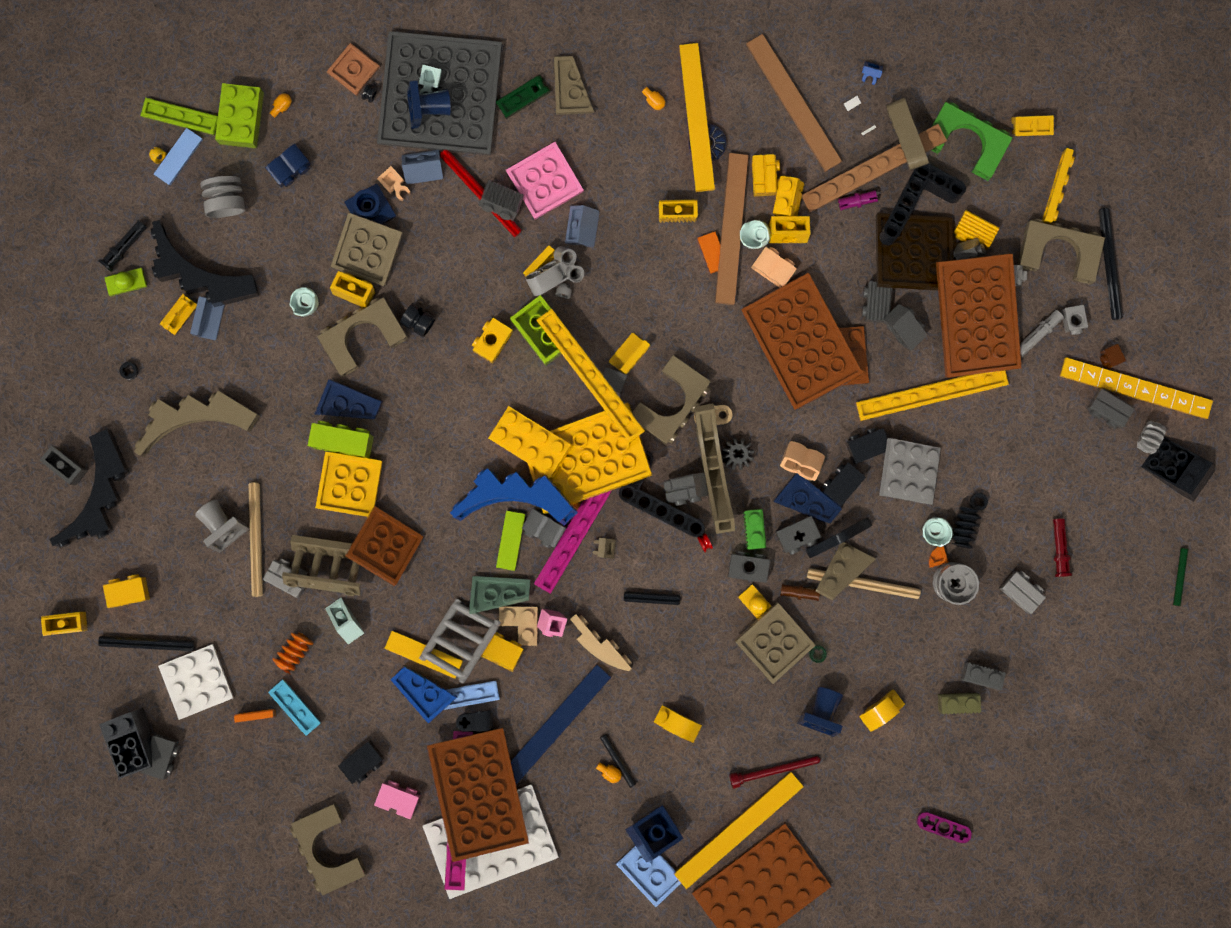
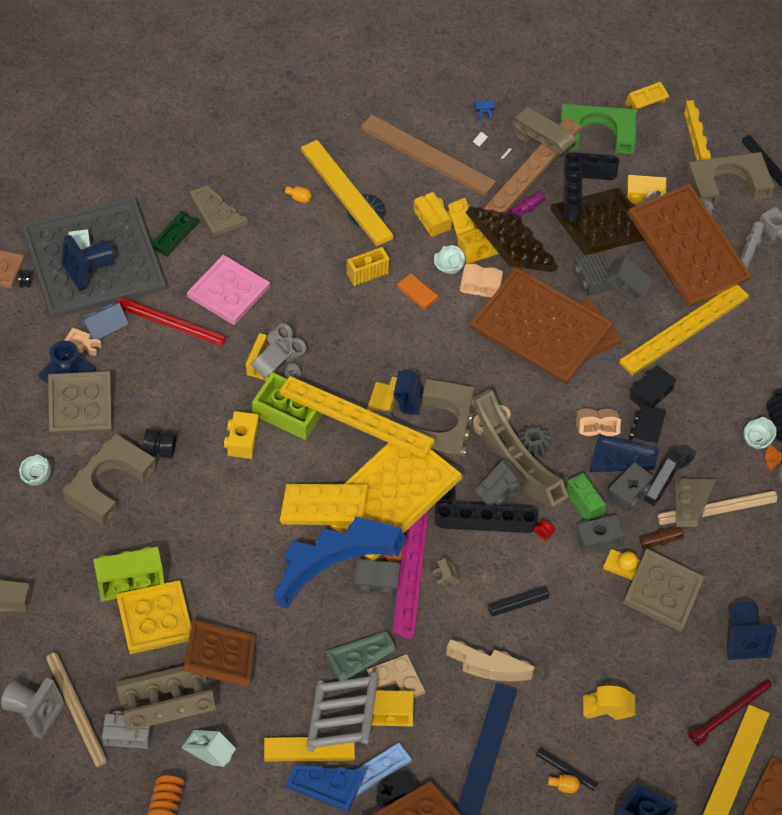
camera: 25 degrees left, 30 degrees down
dark blue wing [314,379,383,419] -> none
yellow brick [330,271,375,308] -> none
dark grey brick [478,180,524,221] -> none
lime tile [496,511,525,571] -> none
bright pink brick [537,609,567,637] -> none
sand blue panel [565,205,599,248] -> none
medium nougat tile [715,153,748,305] -> none
clear green bush [809,646,827,663] -> none
light grey plate [879,438,941,505] -> none
none -> dark blue brick [393,370,424,415]
none -> dark brown plate [465,207,558,272]

